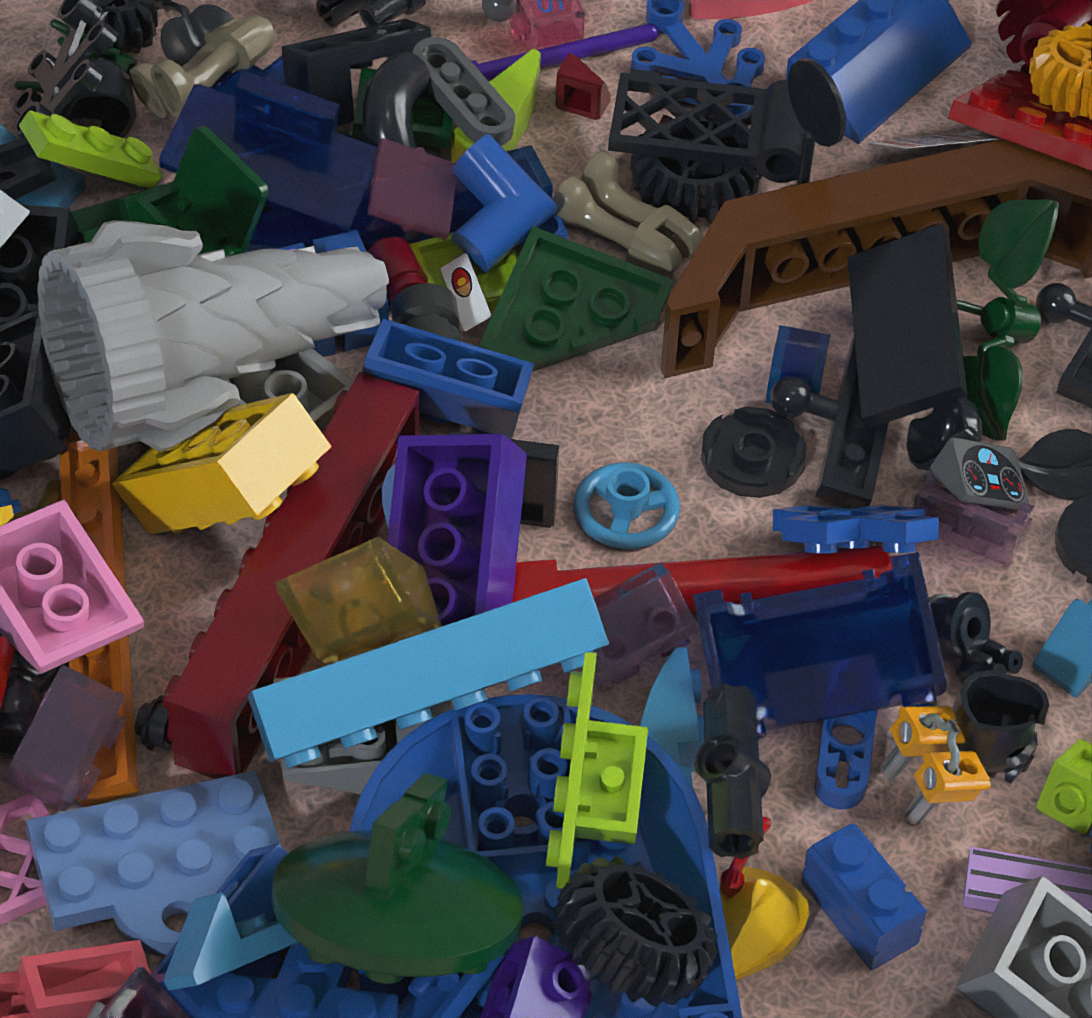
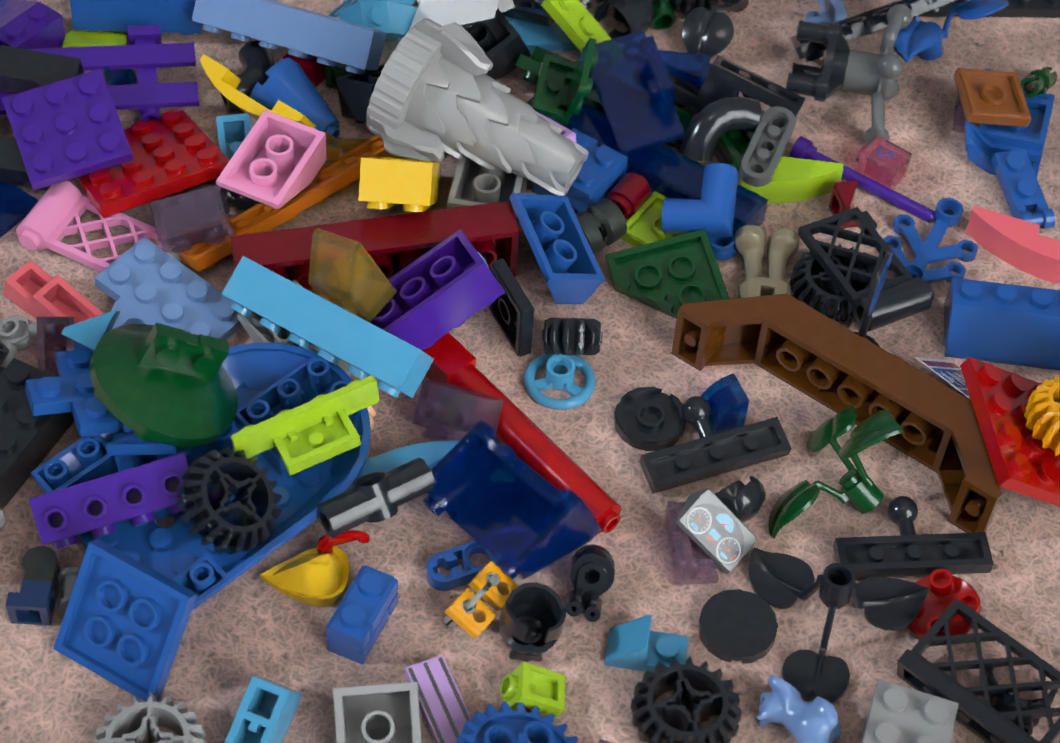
camera: 55 degrees right, 0 degrees up
dark tan piece [129,15,275,119] -> none
clear pink piece [368,138,457,240] -> none
white sticker [441,253,491,331] -> none
blue plate [773,504,939,553] -> none
black tile [847,224,968,428] -> none
none -> black gear [542,317,603,355]

